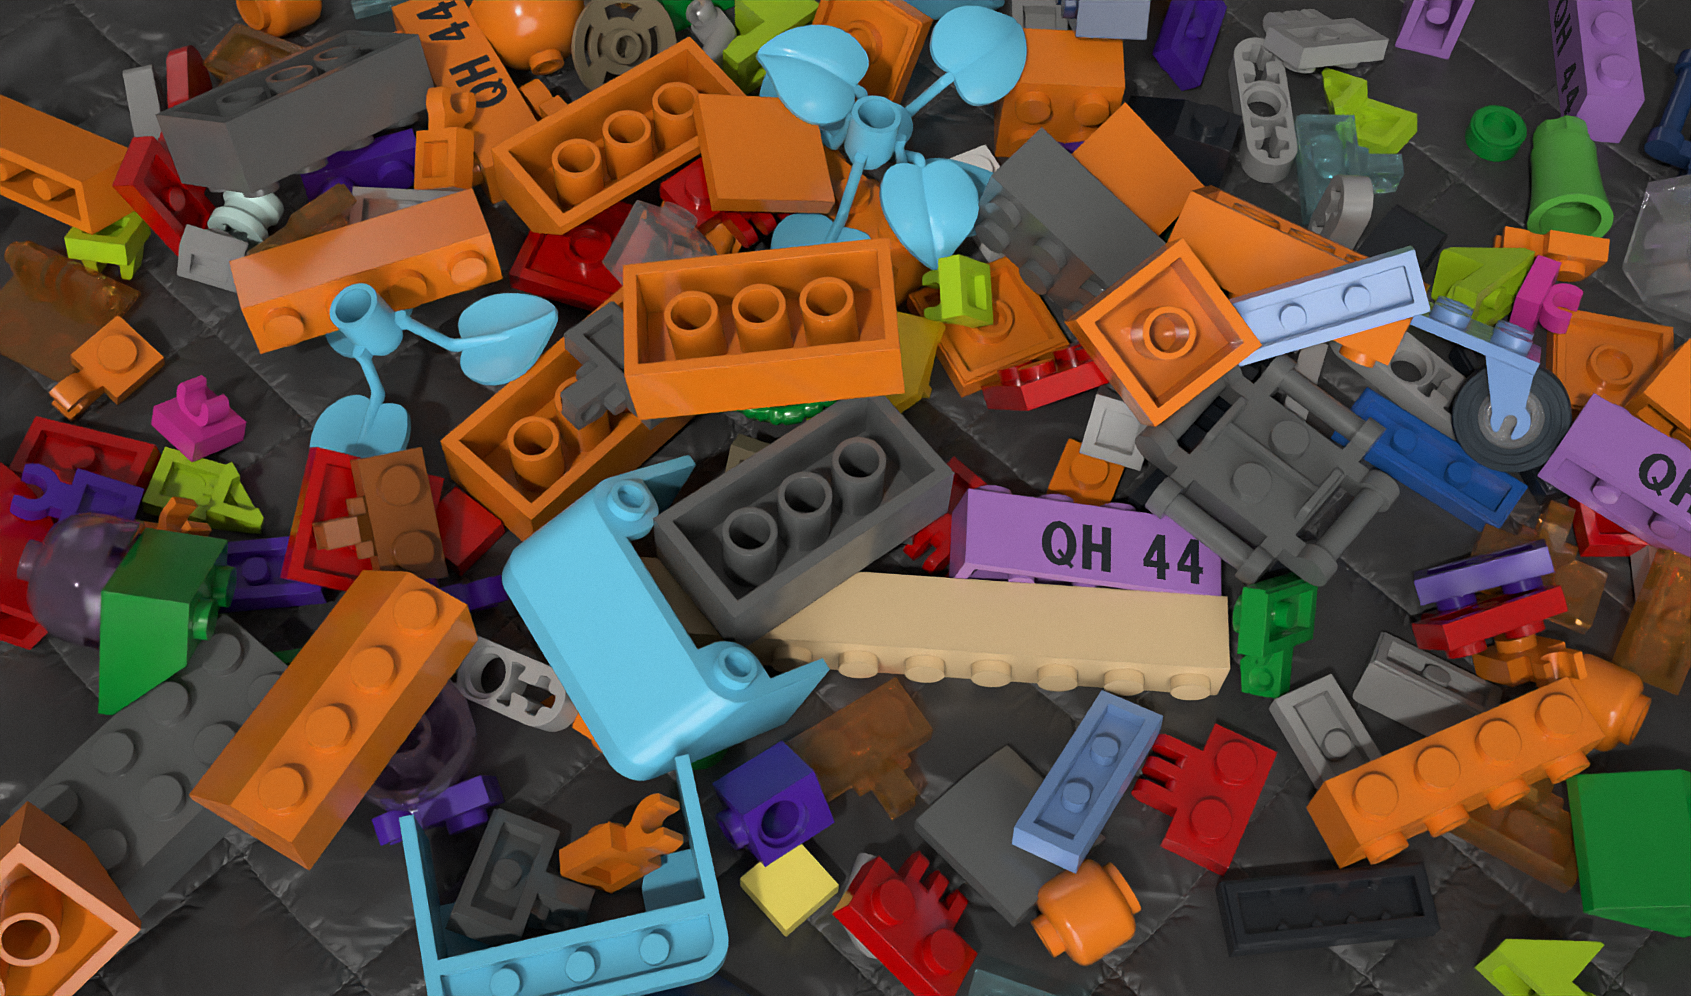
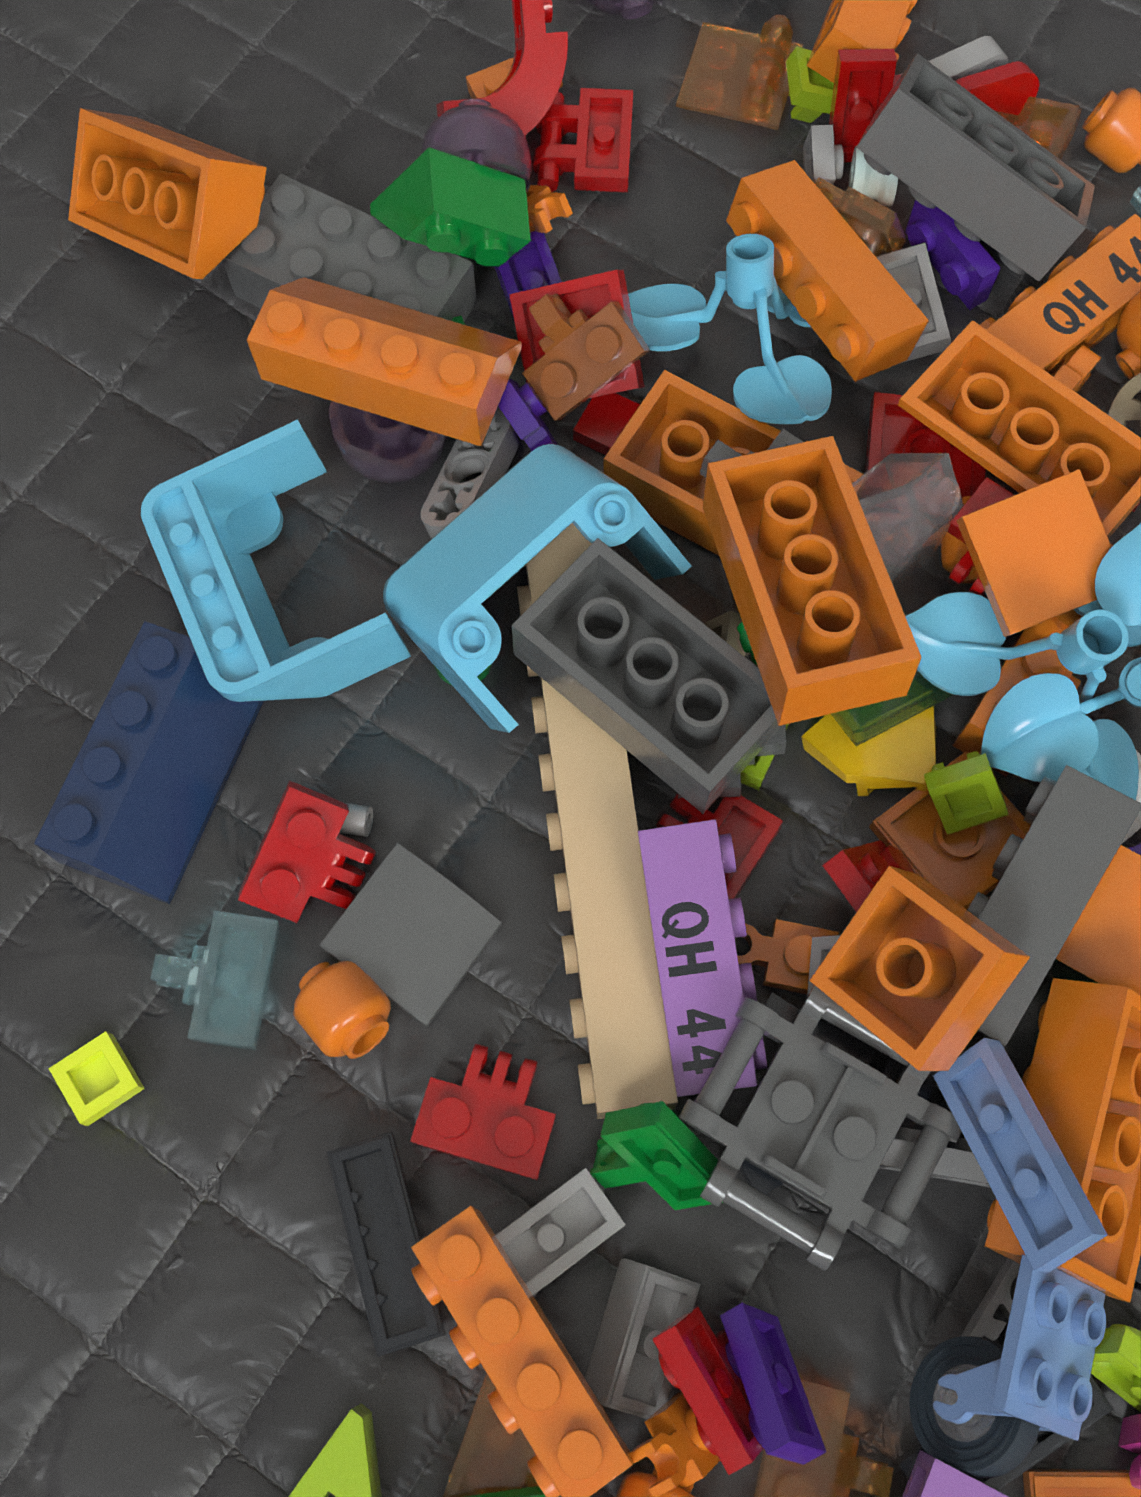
camera: 85 degrees right, 10 degrees up
dark purple plate [10,463,144,556] -> none
orange plate [49,315,165,422] -> none
lime slope [142,447,264,534] -> none
dark pink tile [151,375,247,462] -> none
dark purple plate [372,775,505,846] -> none
orange plate [414,86,476,191] -> none
dark grey hinge [445,808,595,947] -> none
orange plate [559,793,684,894] -> none
dark purple brick [712,741,835,867] -> none
light yellow tile [740,844,839,937] -> none
clear orange hinge [785,677,933,821] -> none
medium blue plate [1012,690,1163,874] -> none
blue tile [1331,387,1528,539] -> none

